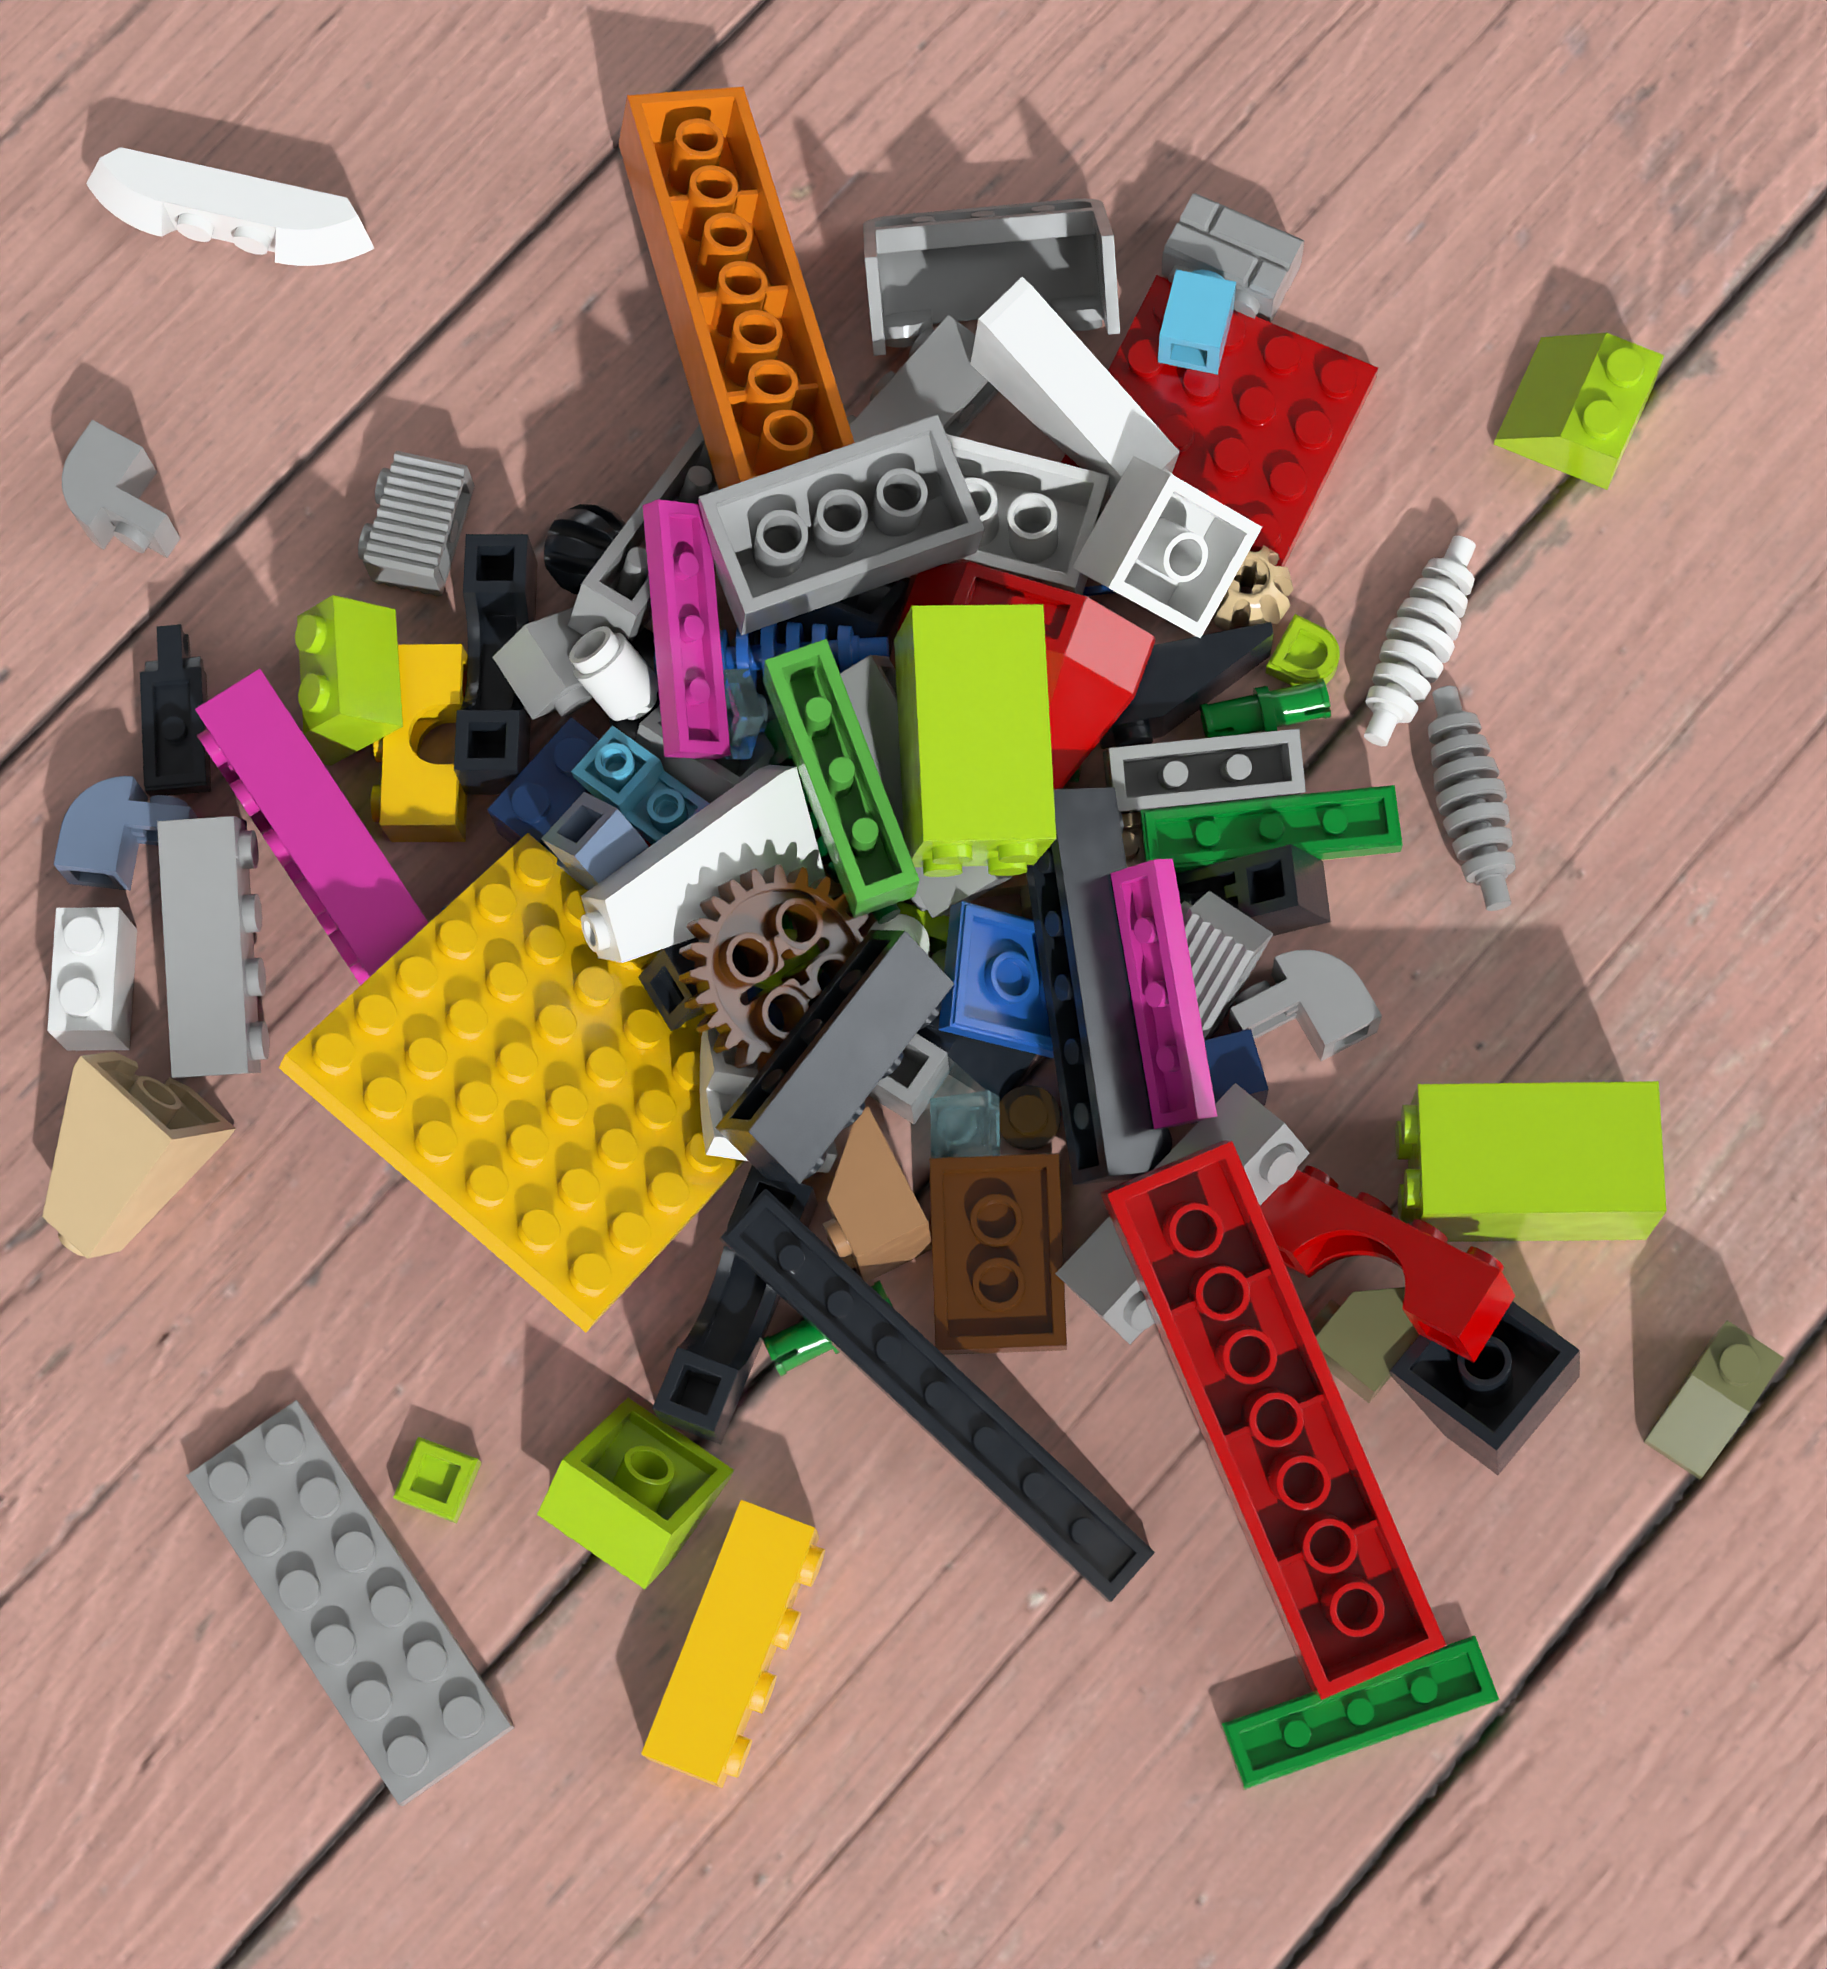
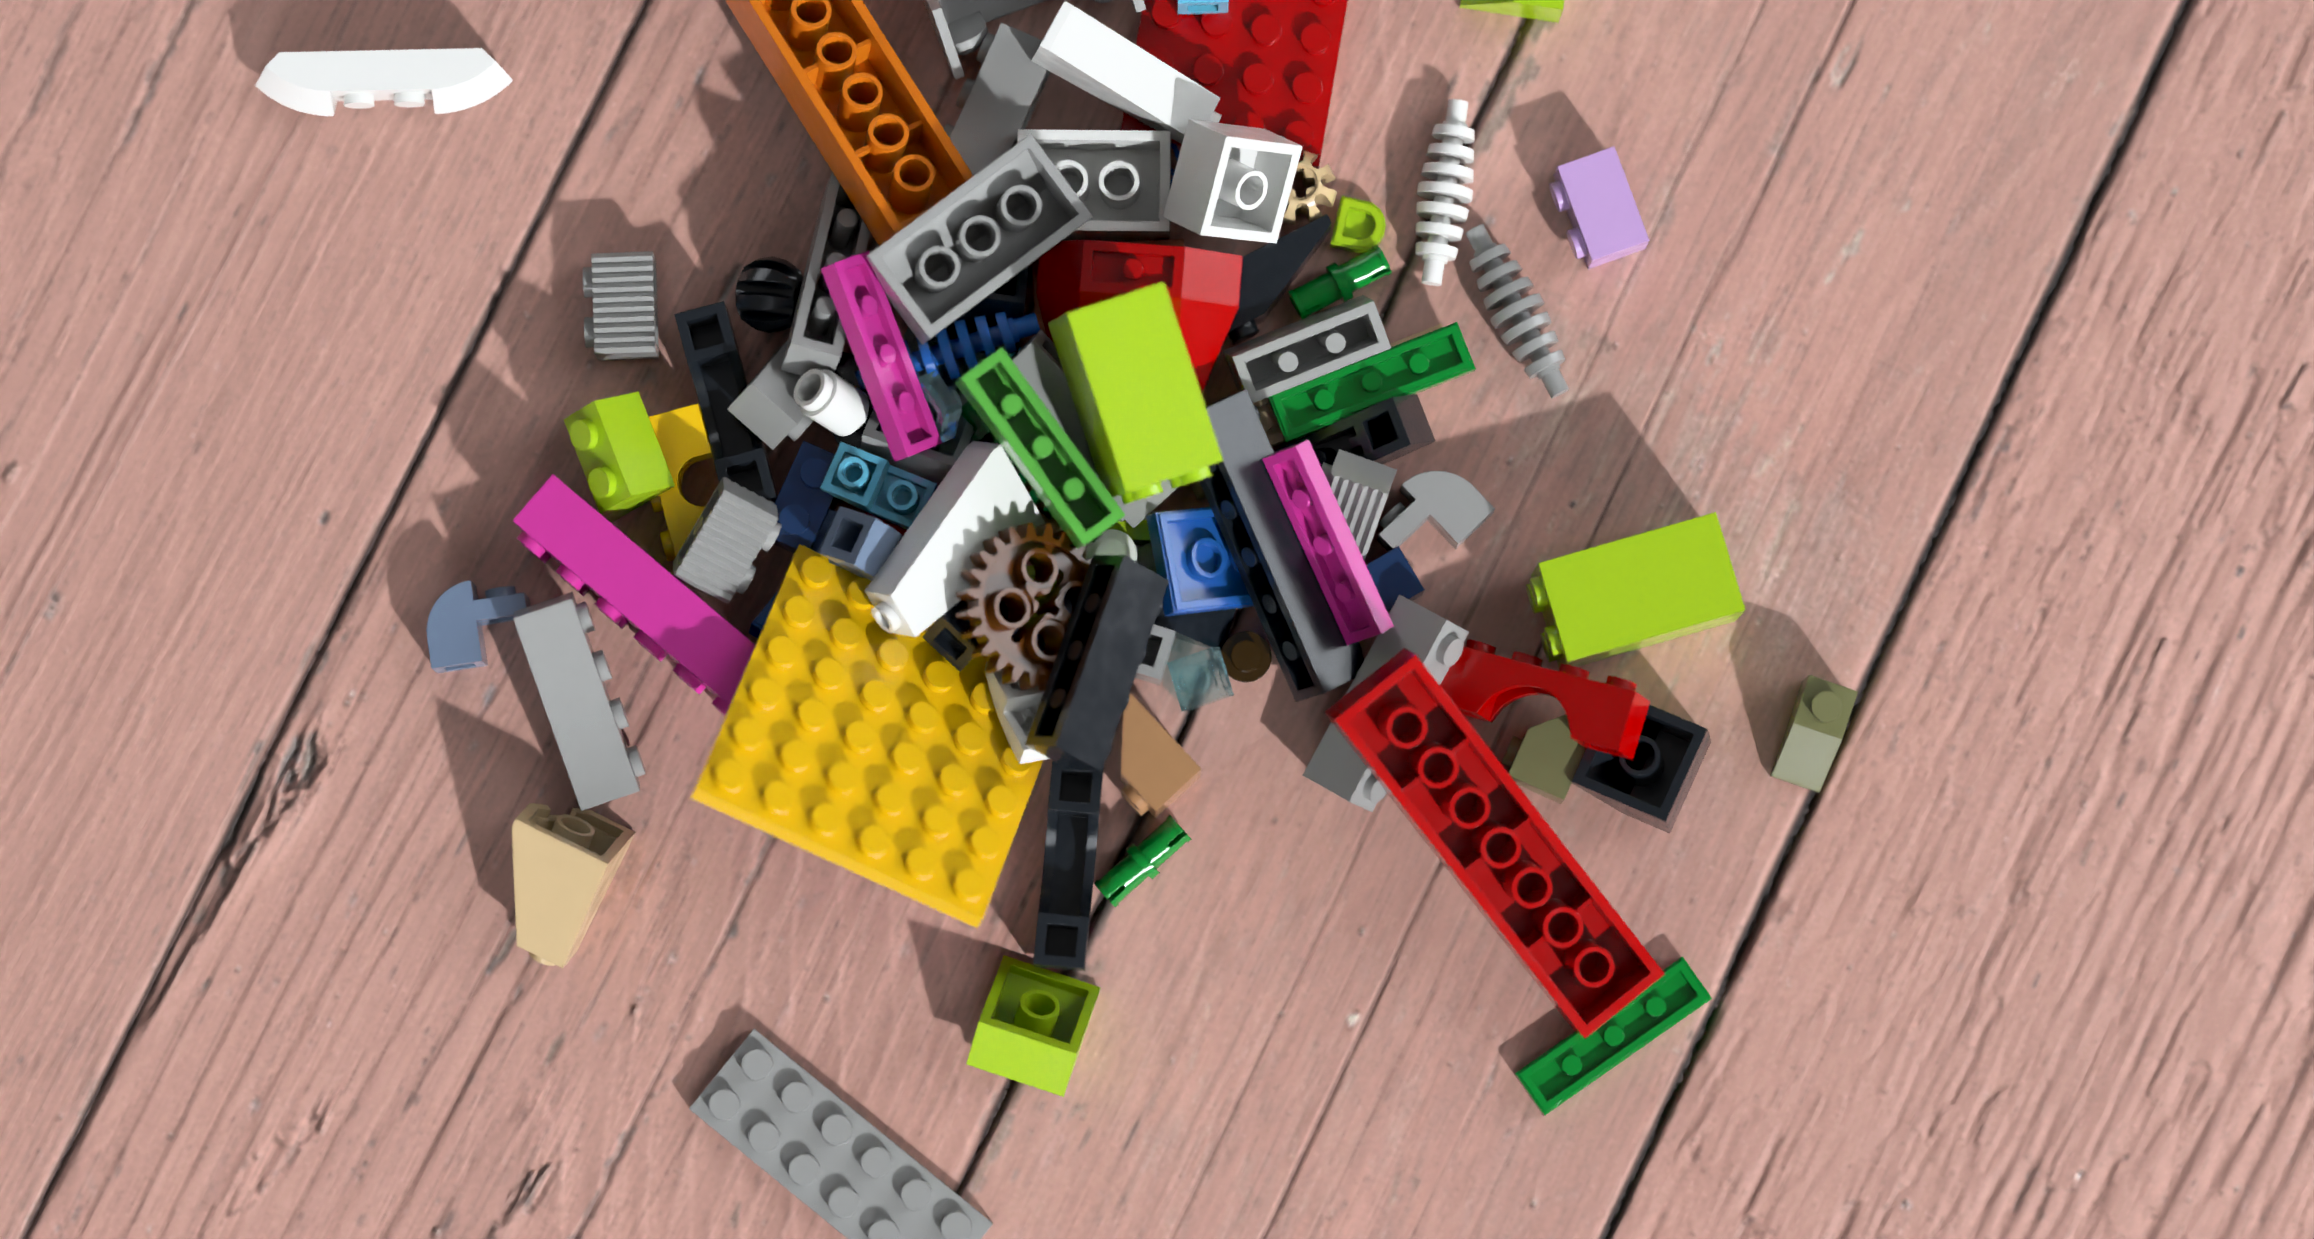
camera: 25 degrees left, 10 degrees up
white brick [47,907,137,1051] -> none
light grey brick [62,420,181,558] -> none
black hinge [140,624,211,797] -> none
lime tile [393,1436,482,1524] -> none
yellow brick [641,1500,825,1788] -> none
black tile [719,1189,1155,1602] -> none
reddish brown plate [929,1153,1067,1355] -> none
none -> light grey brick [673,477,781,604]
none -> lavender brick [1549,146,1649,269]

